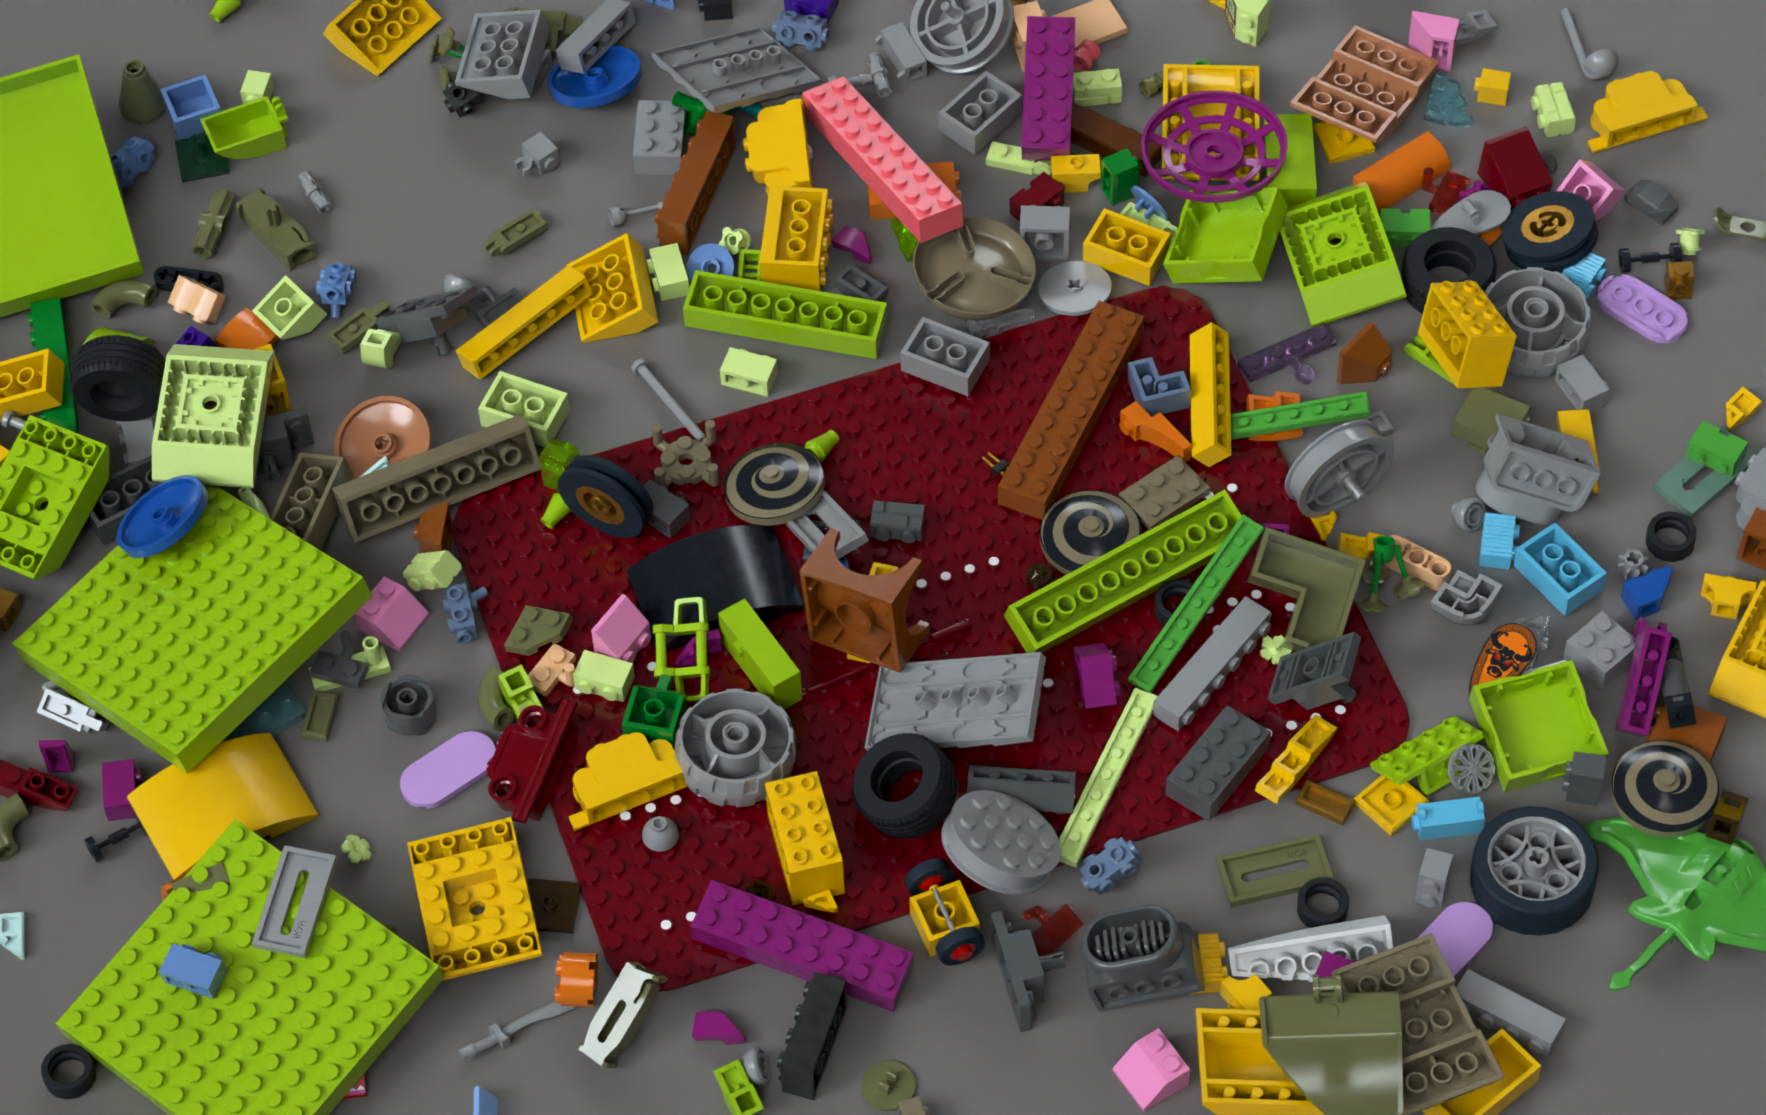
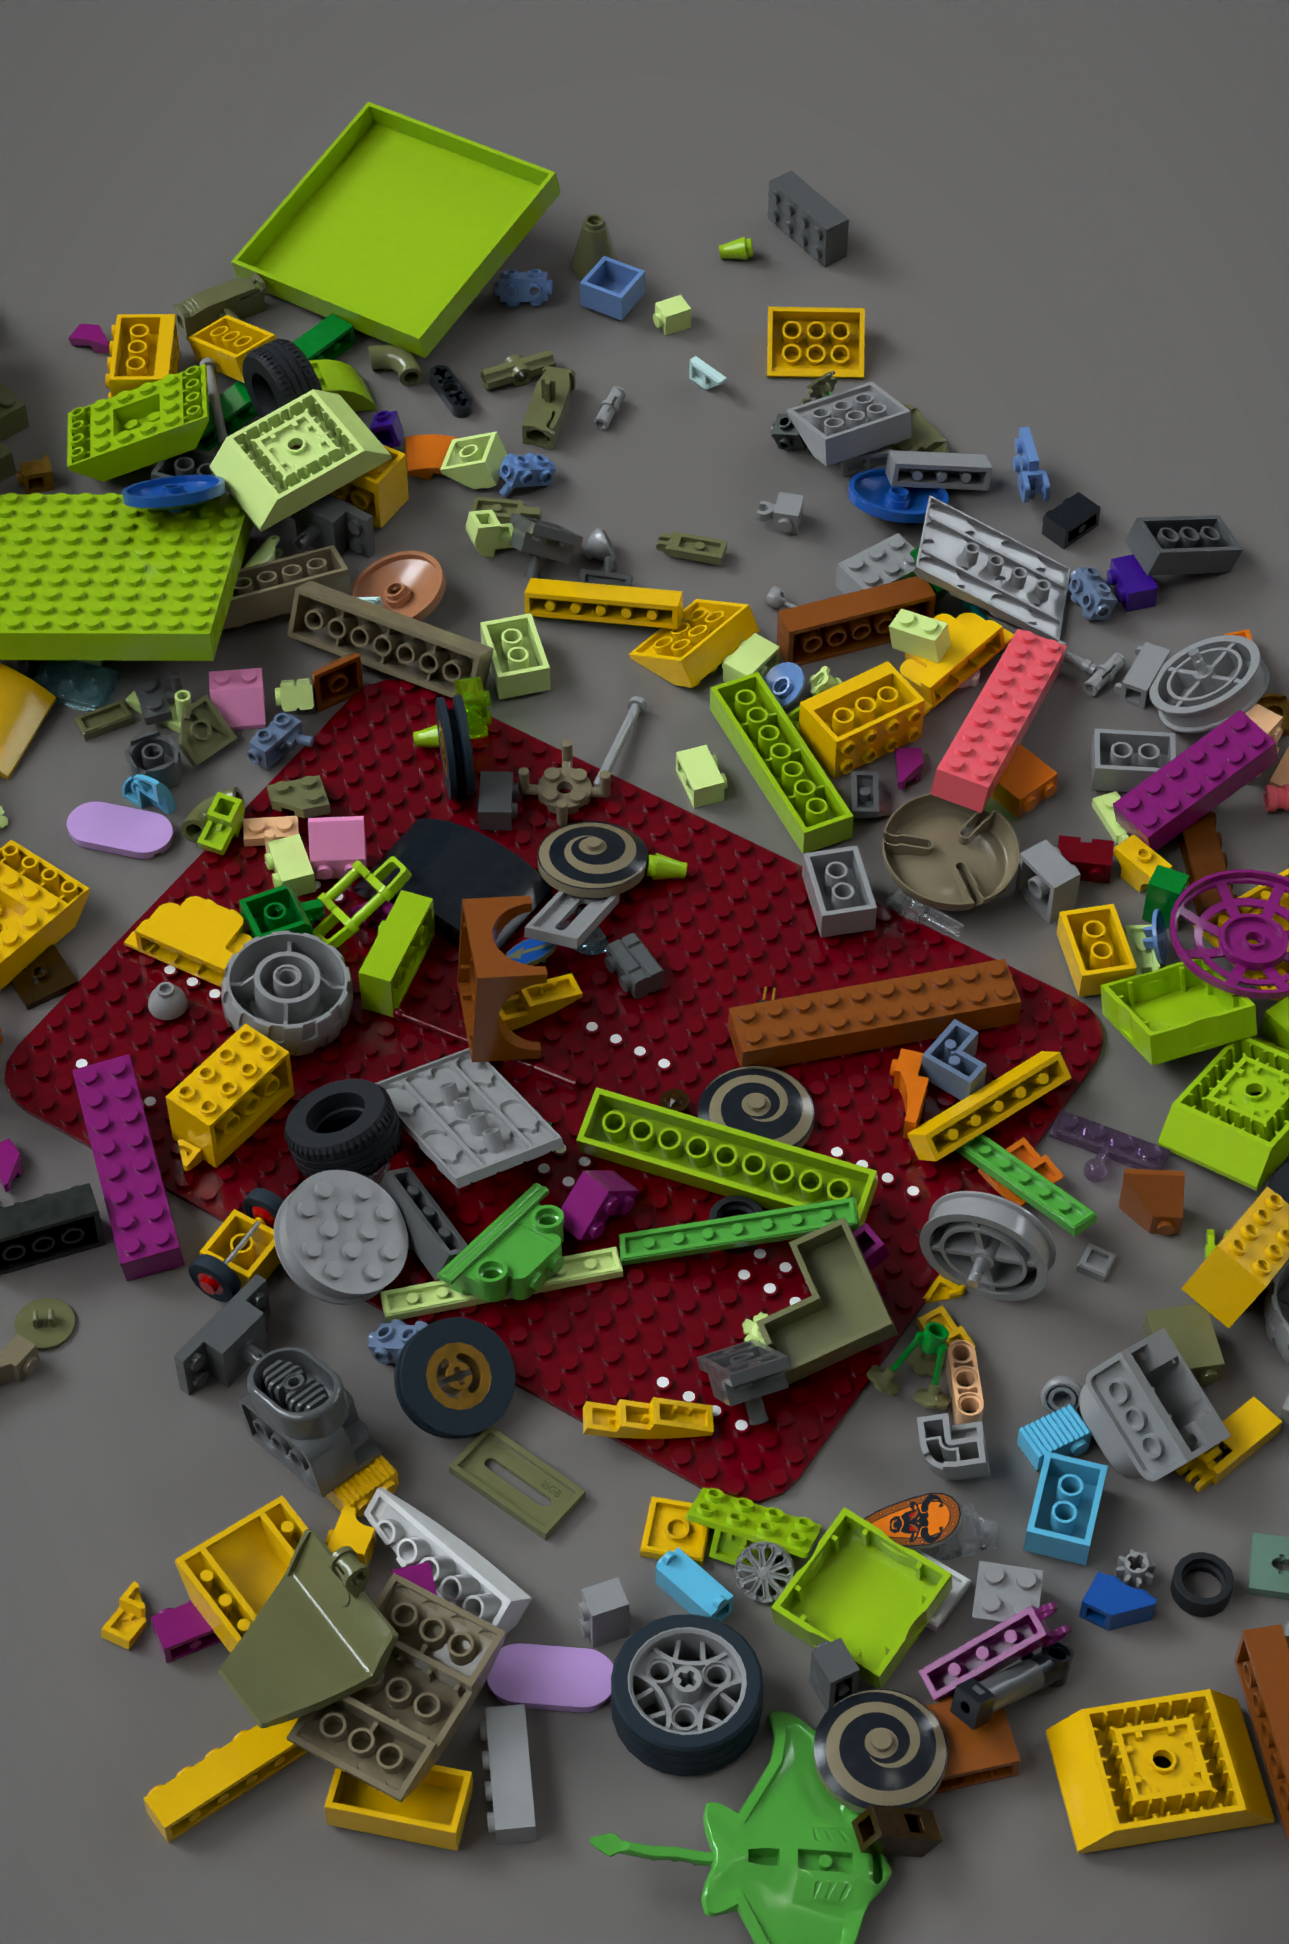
camera: 50 degrees right, 5 degrees down
light nougat brick [168,275,226,325] -> none
clear green tile [175,133,230,183] -> none
lime piece [200,96,289,159] -> none
dark red brick [486,699,579,824] -> none
dark brown tile [745,880,773,901] -> none
clear red plate [1023,904,1083,956] -> none
light grey piece [1038,261,1112,316] -> none
yellowish green brick [1073,68,1122,107] -> none
bright pink slope [1112,1028,1190,1112] -> none
dark tan plate [1119,455,1210,530] -> none
light grey brick [1153,596,1272,732] -> none
dark grey brick [1166,705,1271,822] -> none
pearl gold tile [1295,780,1355,826] -> none
black tyre [1297,877,1349,928] -> none
yellow brick [1700,573,1757,620] -> none
none -> medium azure brick [122,774,176,815]
none -> olive plate [178,694,237,768]
none -> black wheel [394,1317,515,1439]
none -> bright green brick [437,1183,564,1302]
none -> light aqua tile [689,356,727,390]
none -> yellowish green brick [889,609,951,663]

